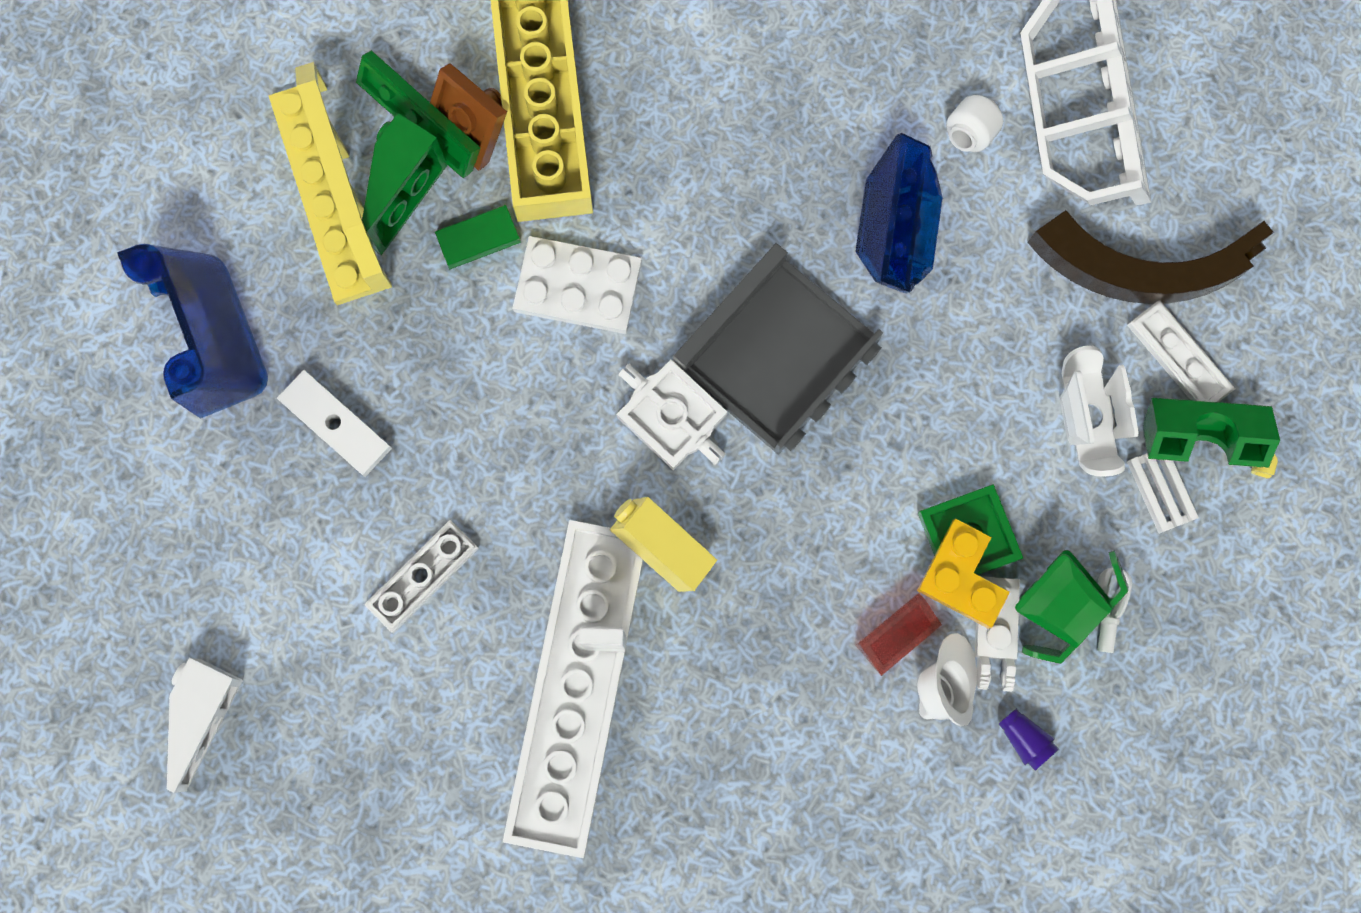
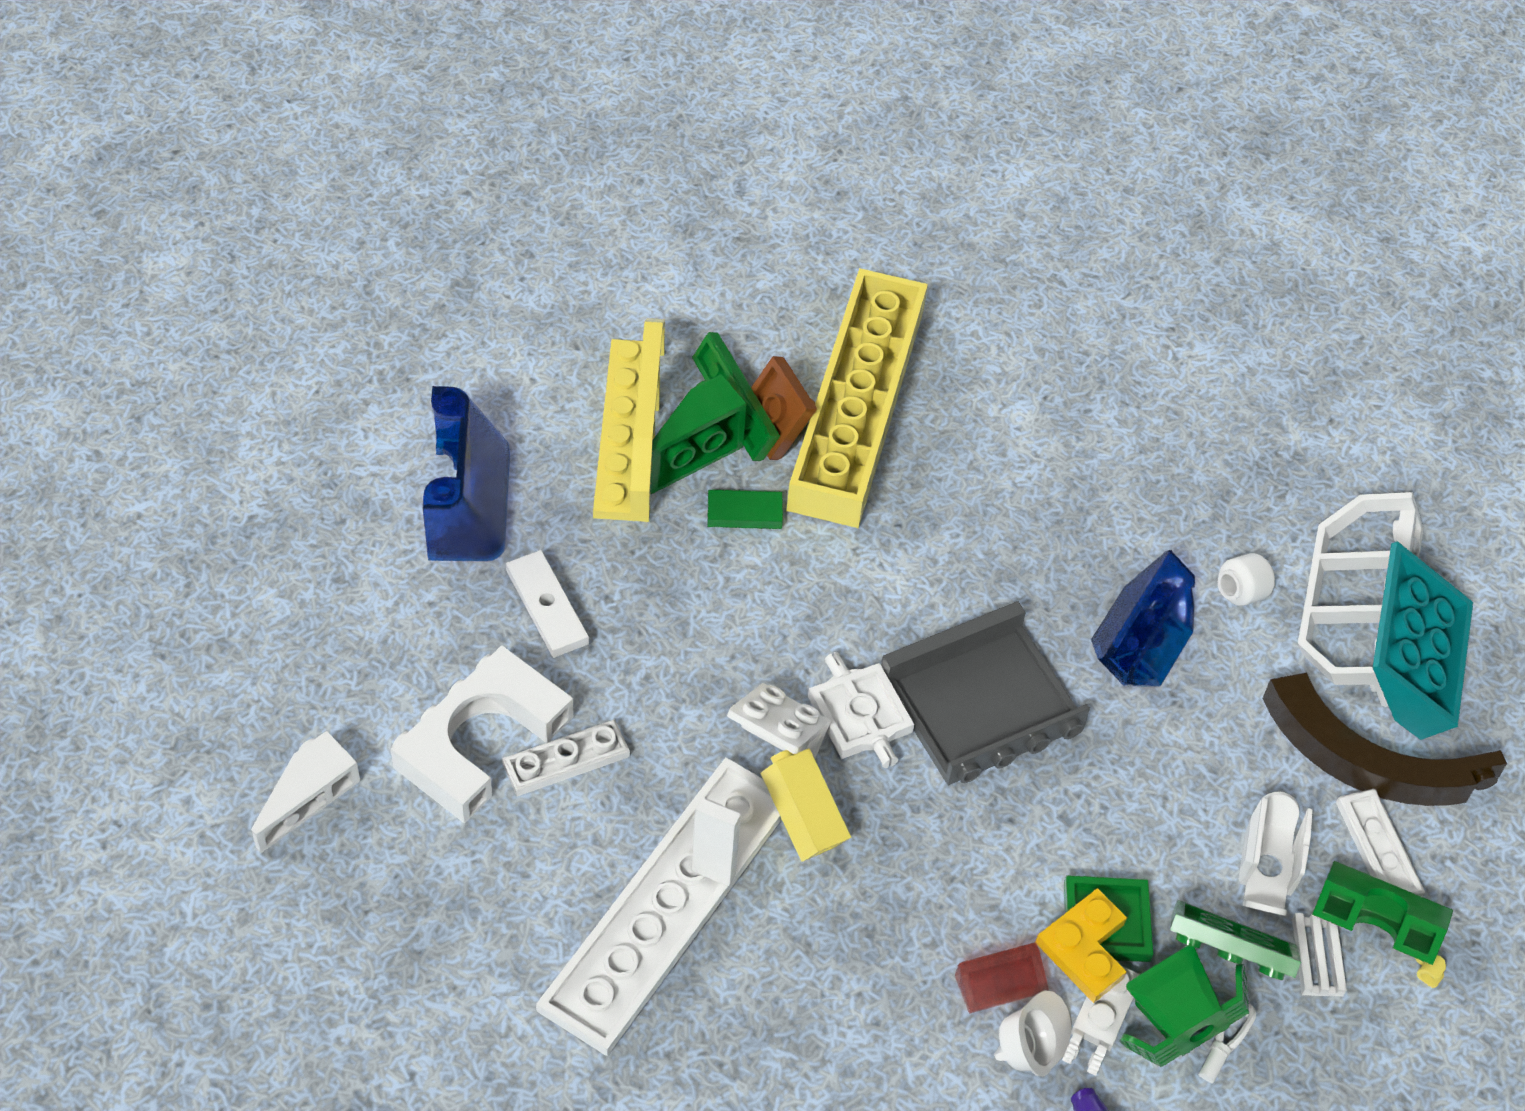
camera: 20 degrees right, 25 degrees down
white plate [512,236,642,334] -> none
none -> white arch [391,645,574,824]
none -> white bracket [727,683,831,759]
none -> plate [1170,899,1301,980]
none -> teal slope [1372,541,1473,740]

